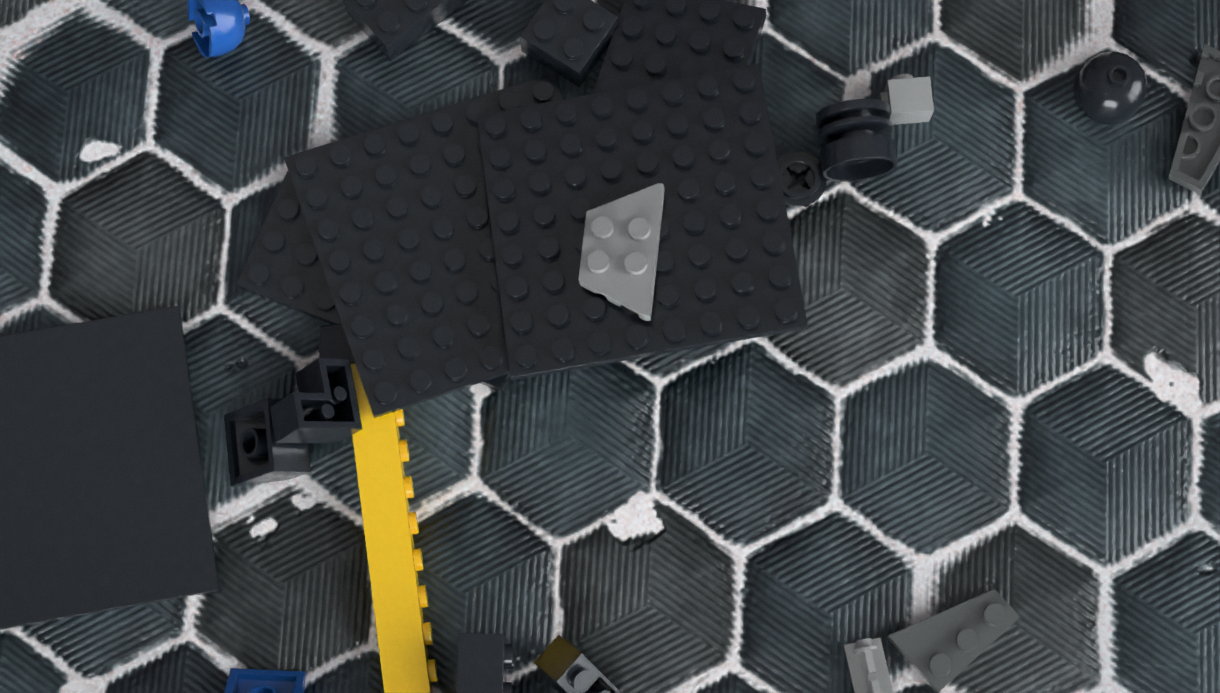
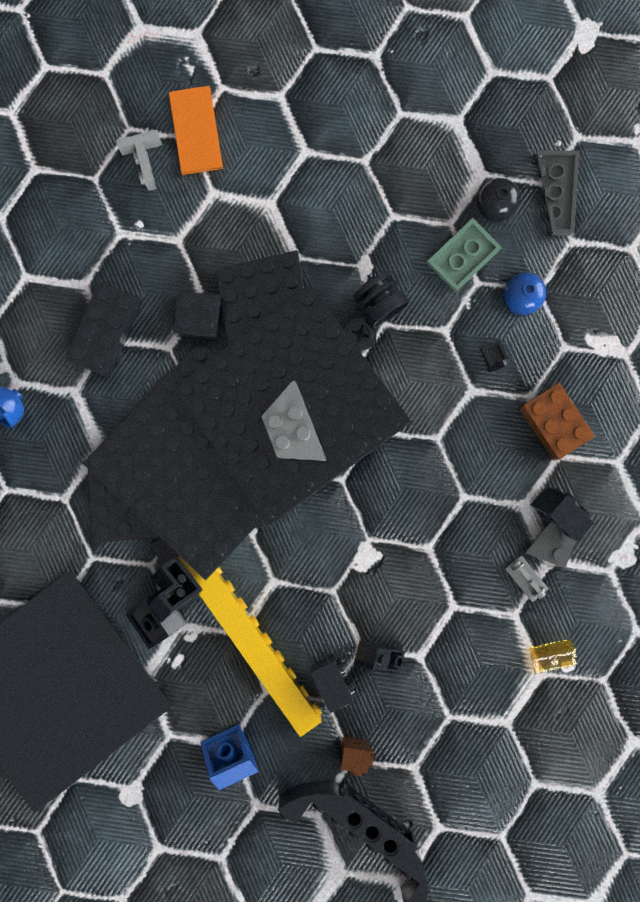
camera: 30 degrees left, 10 degrees up
light grey brick [878,74,934,125] -> none
none -> sand green plate [427,218,502,292]
none -> black tile [480,340,512,373]
none -> blue cylinder [503,272,546,316]
none -> dark orange brick [519,382,595,461]
none -> black brick [530,486,594,542]

